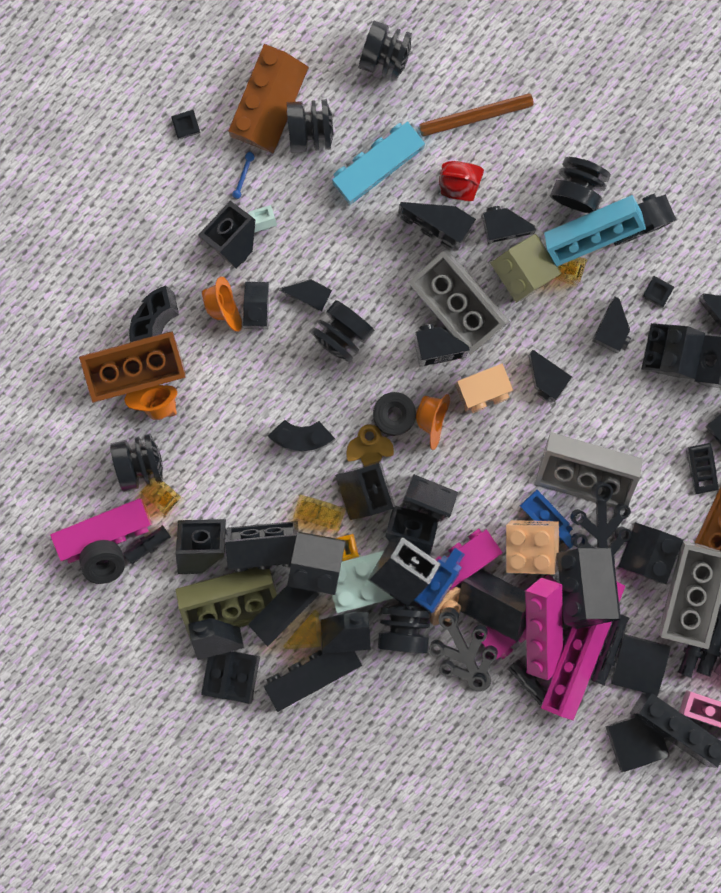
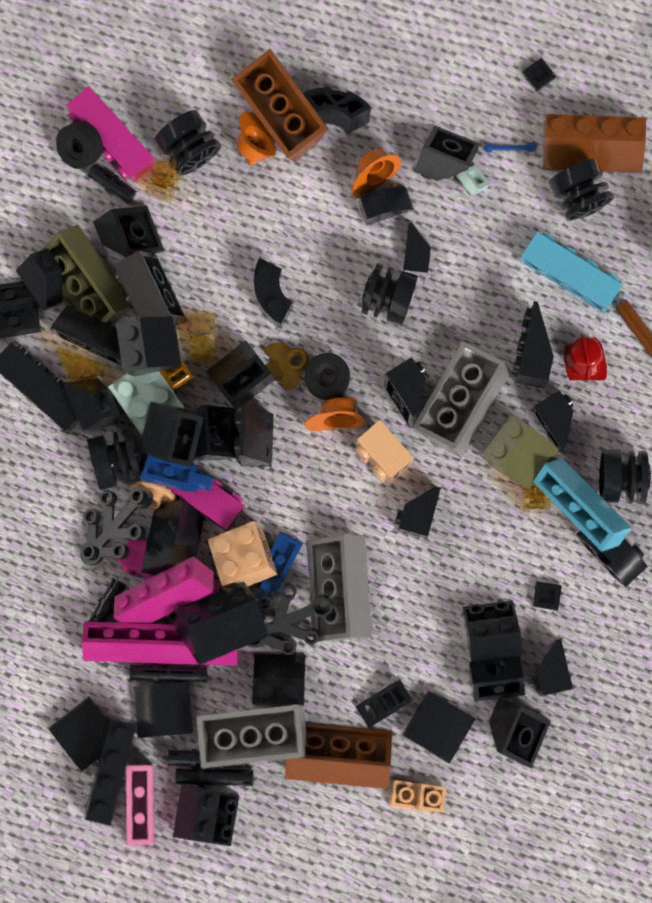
camera: 70 degrees right, 5 degrees down
black slope [592,296,631,353] -> none

